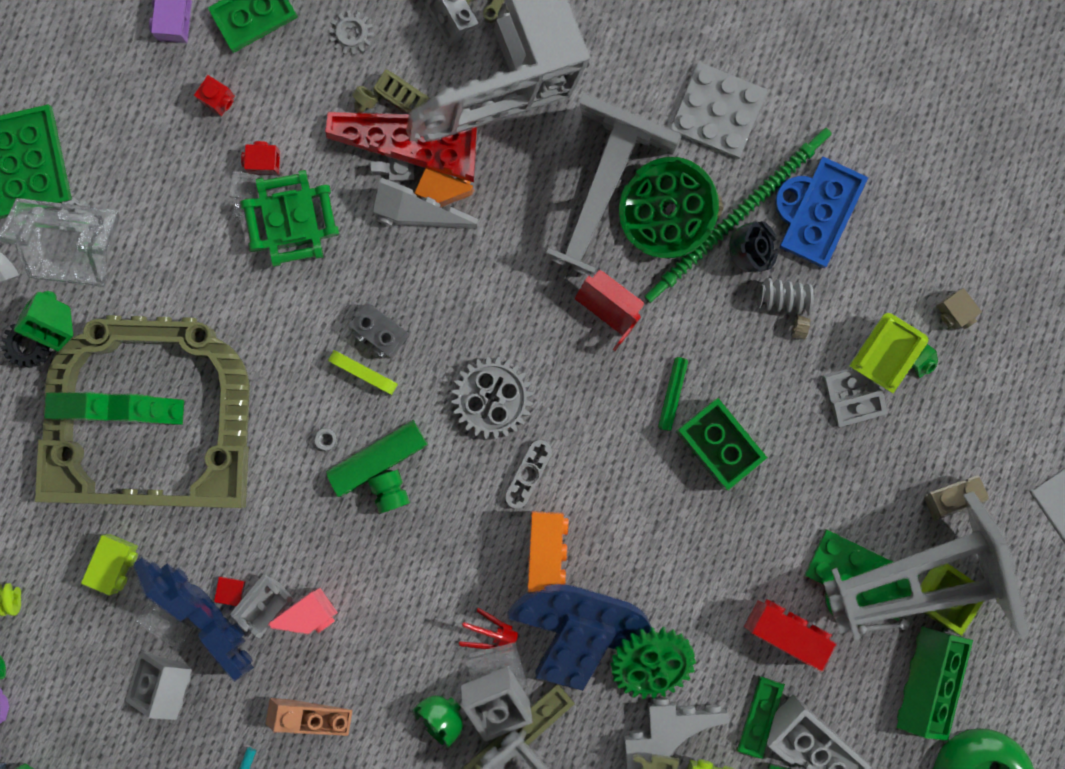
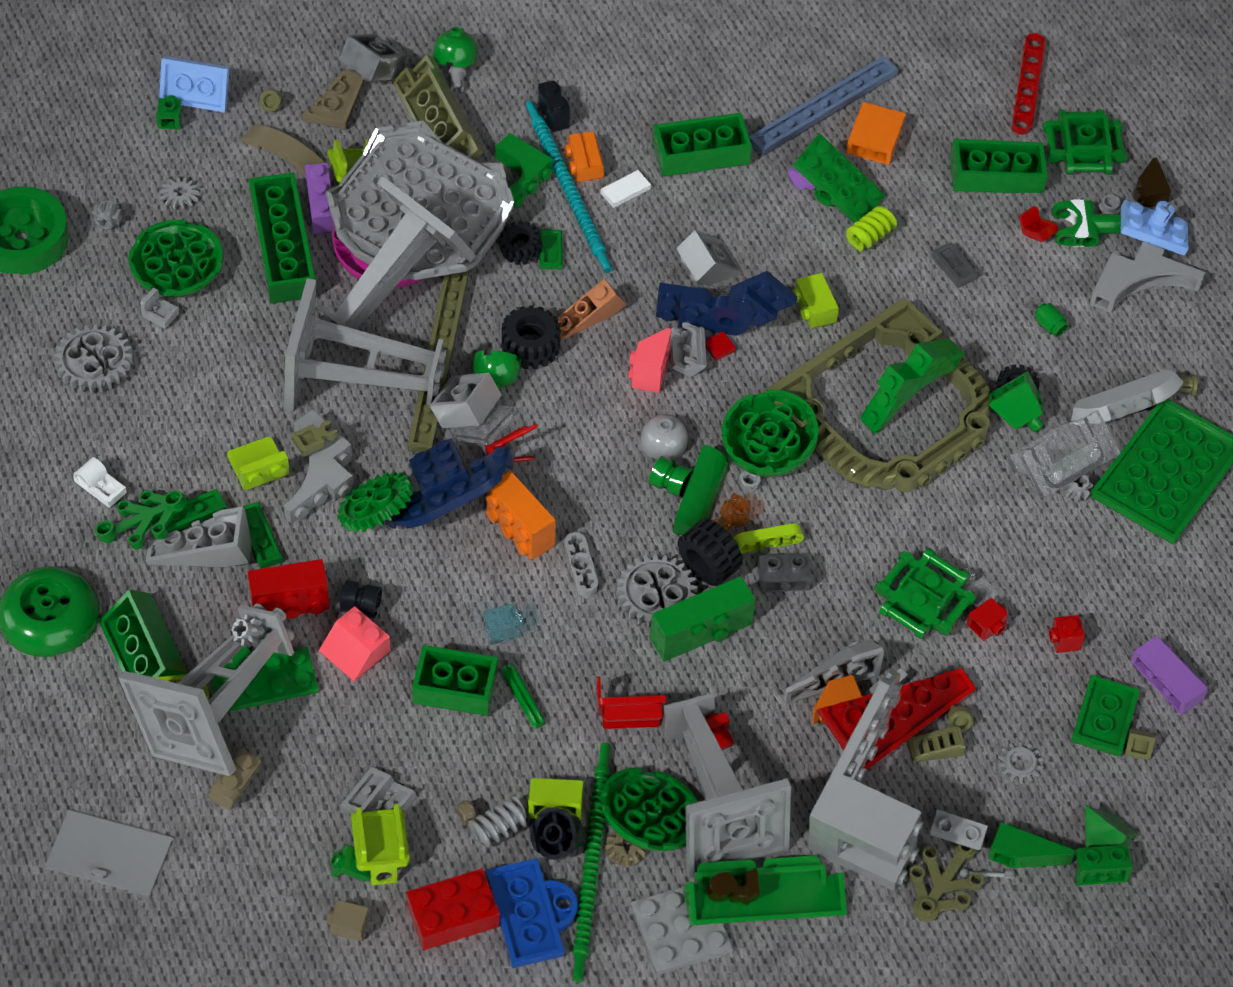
camera: 135 degrees right, 30 degrees down
none -> light grey gear [231,614,264,648]
none -> coral slope [319,606,391,682]
none -> black wheel [340,579,382,618]
none -> red brick [406,868,500,951]
none -> clear light blue brick [484,604,523,645]
none -> black tyre [501,305,561,370]
none -> lime brick [528,778,584,821]
none -> light grey cylinder [640,414,689,461]
none -> green brick [650,576,756,662]
none -> black tyre [677,518,743,586]
none -> green slope [682,856,847,926]
none -> red bracket [705,712,734,750]
none -> dark brown leg [706,868,760,905]
none -> clear orange plate [714,493,751,532]
none -> green brick [722,389,819,477]

